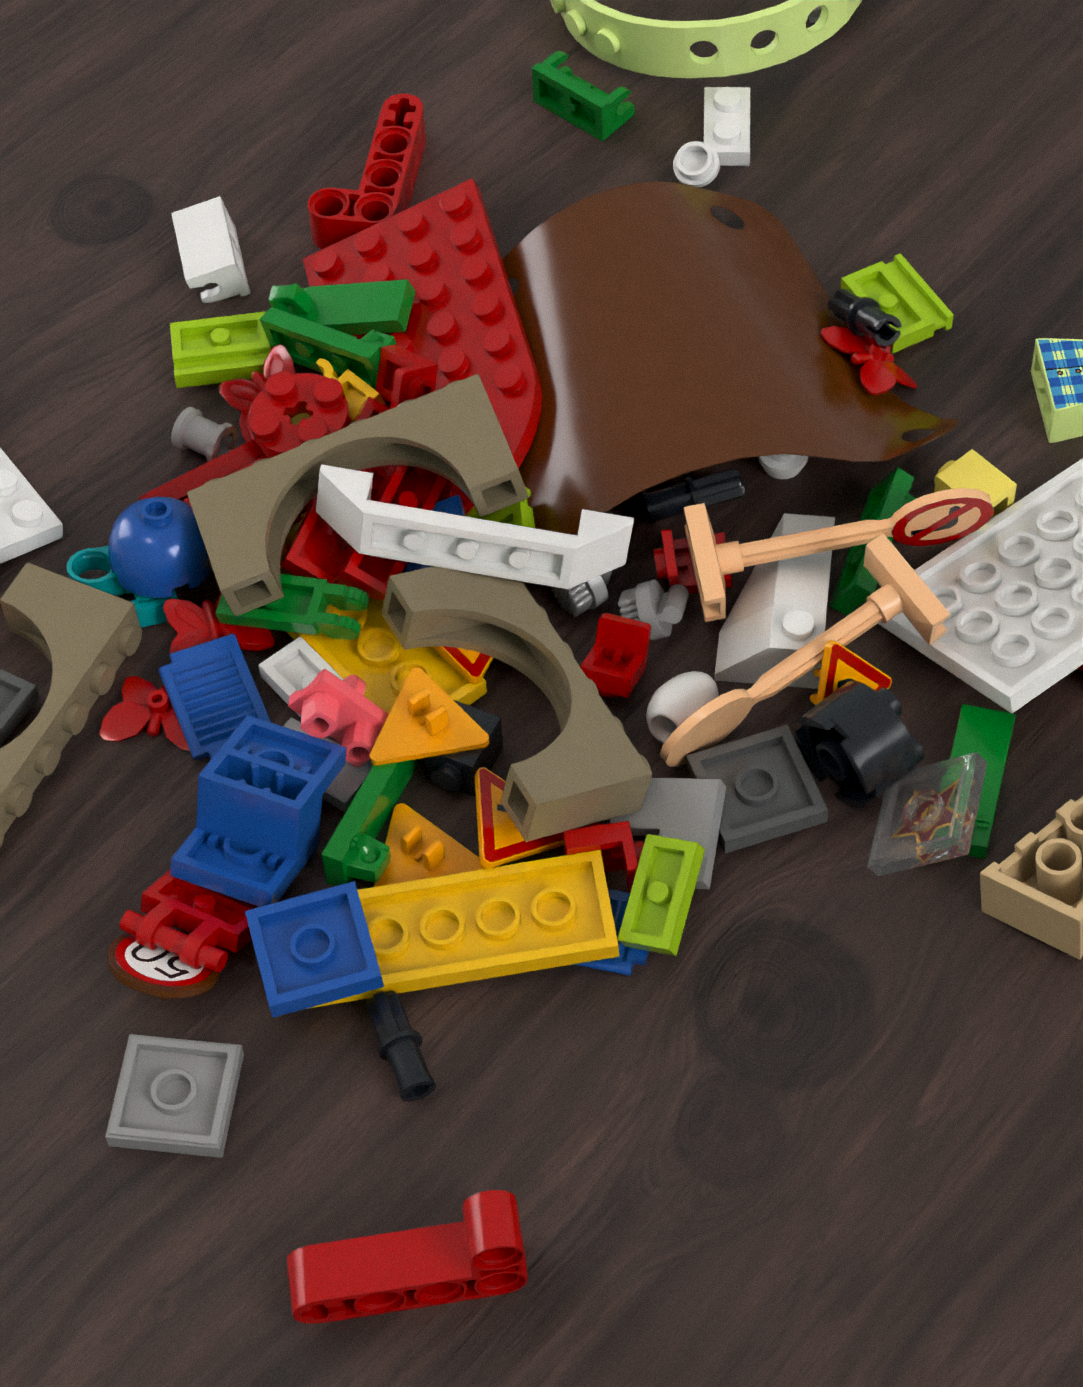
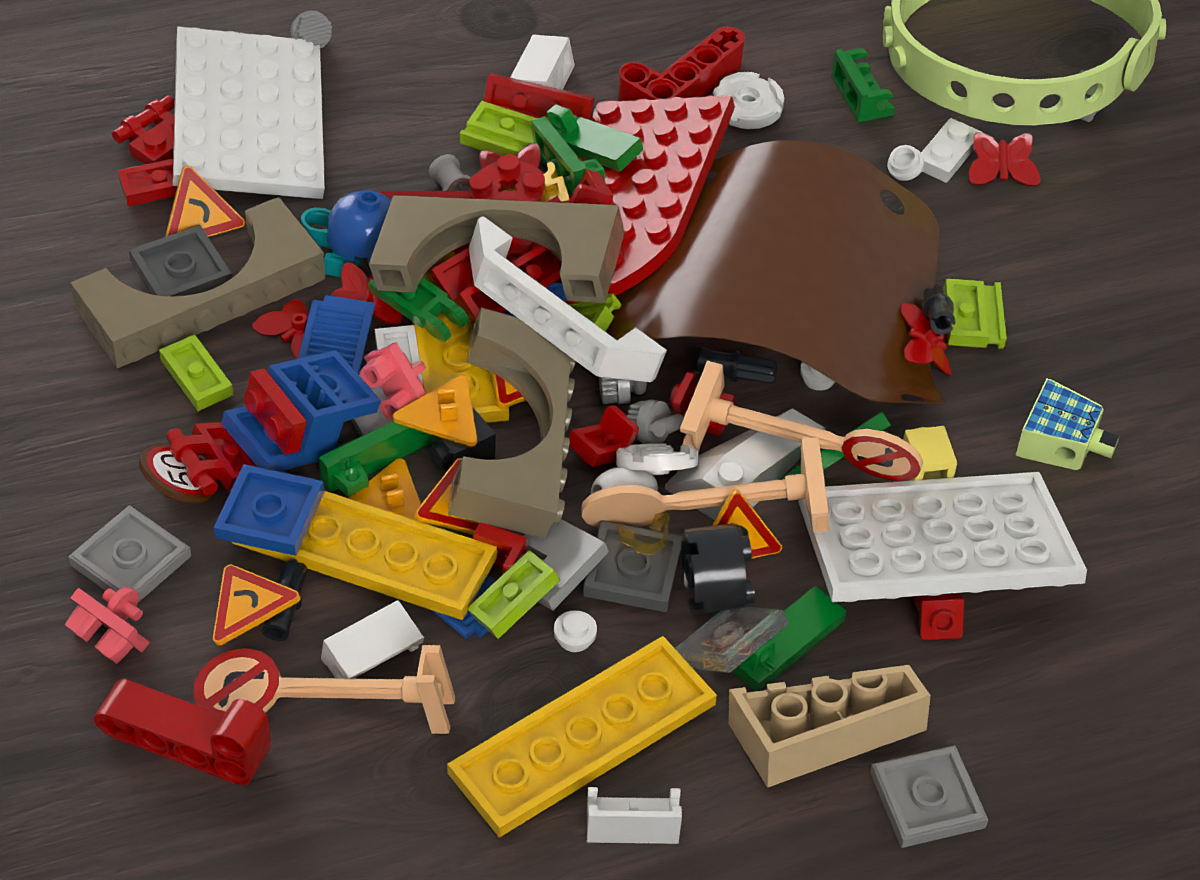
camera: 25 degrees right, 5 degrees down
none -> coral hips [65,586,150,664]
none -> lime plate [159,334,234,411]
none -> light nougat piece [193,645,455,734]
none -> piece [213,564,300,646]
none -> red plate [244,368,307,455]
none -> white hinge [321,600,424,679]
none -> yellow plate [447,636,717,838]
none -> red hinge [484,73,595,121]
none -> white plate [554,610,597,652]
none -> white hinge [587,787,682,844]
none -> white plate [616,443,698,475]
none -> clear yellow piece [619,512,670,555]
none -> white plate [713,72,784,129]
none -> red piece [968,132,1041,186]

